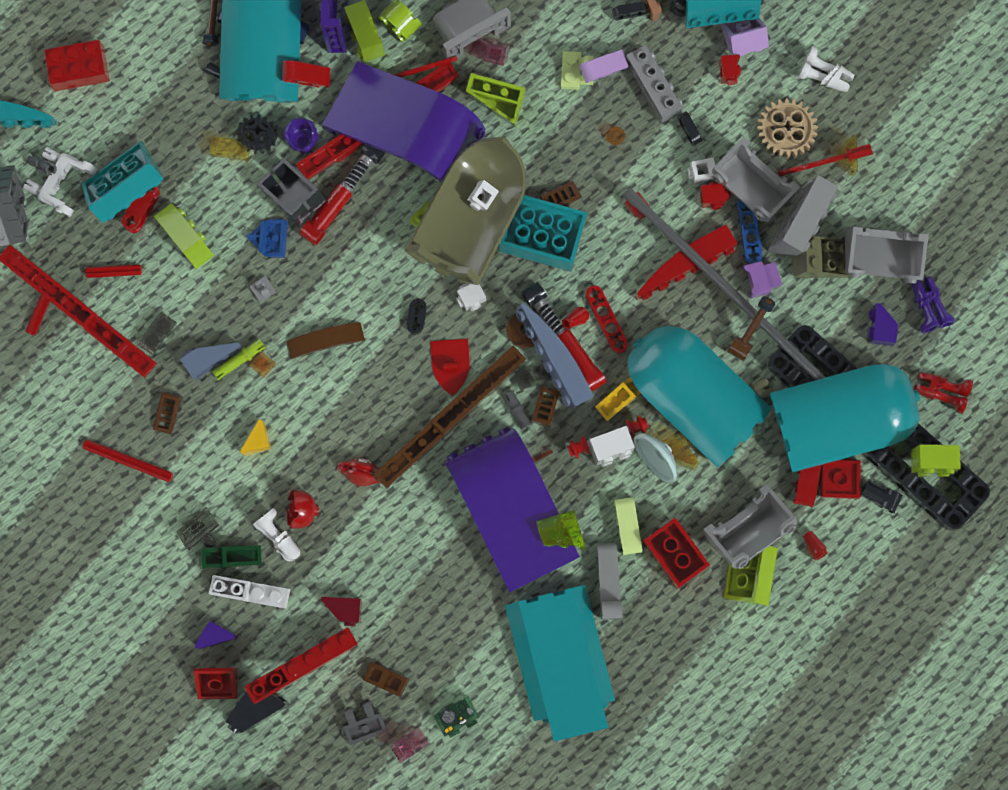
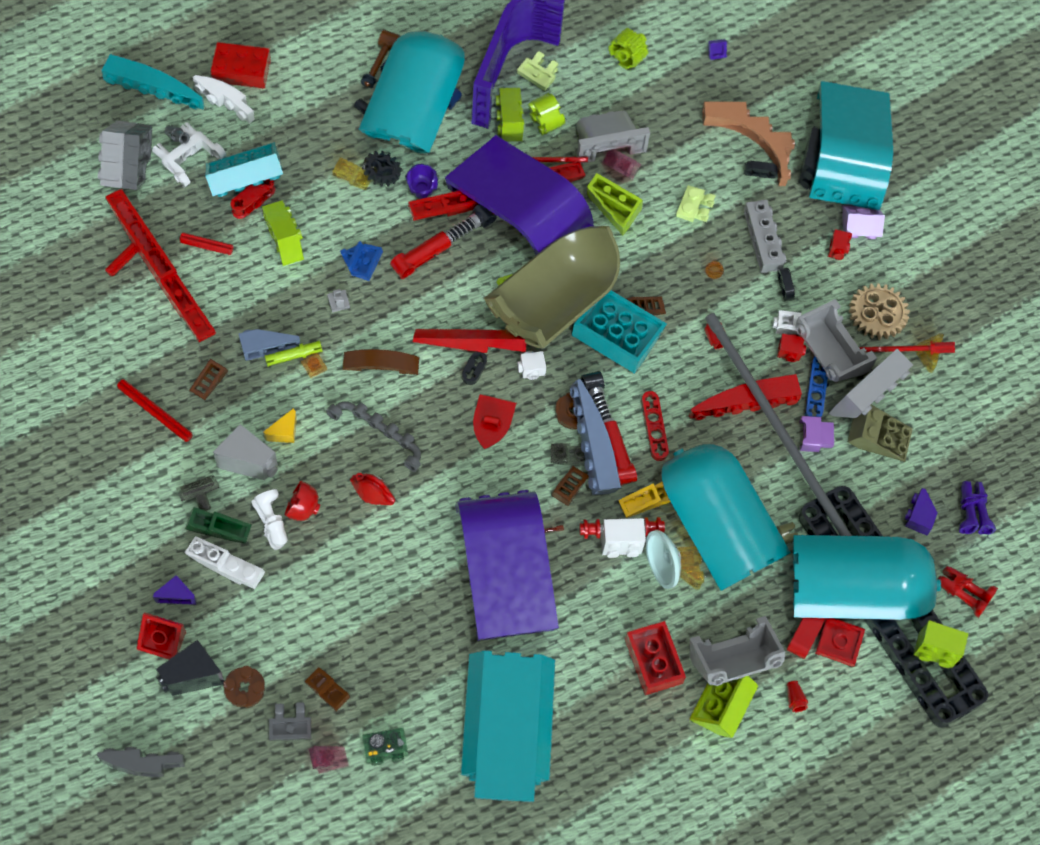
camera: 10 degrees right, 15 degrees down
clear smoke slope [137,311,177,355] -> none
red slope [244,627,358,704] -> none
black piece [257,159,326,226] -> none
red beam [282,61,331,88] -> none
dark red slope [321,597,362,627] -> none
reddish brown slope [373,346,526,489] -> none
white brick [467,180,499,211] -> none
dark grey pin [503,390,532,430] -> none
clear neon green slope [536,510,586,550] -> none
red cone [562,306,589,329] -> none
lavender beam [579,49,629,83] -> none
light grey beam [597,543,622,620] -> none
yellowish green beam [614,497,642,555] -> none
reddish brown piece [727,296,775,362] -> none
white piece [797,46,854,92] -> none
light grey windscreen [845,227,929,283] -> none
black piece [860,480,903,514] -> none
none -> white slope [193,75,255,124]
none -> light grey slope [213,424,278,481]
none -> reddish brown plate [223,666,265,708]
none -> dark grey bar [326,401,421,472]
none -> red slope [413,329,527,353]

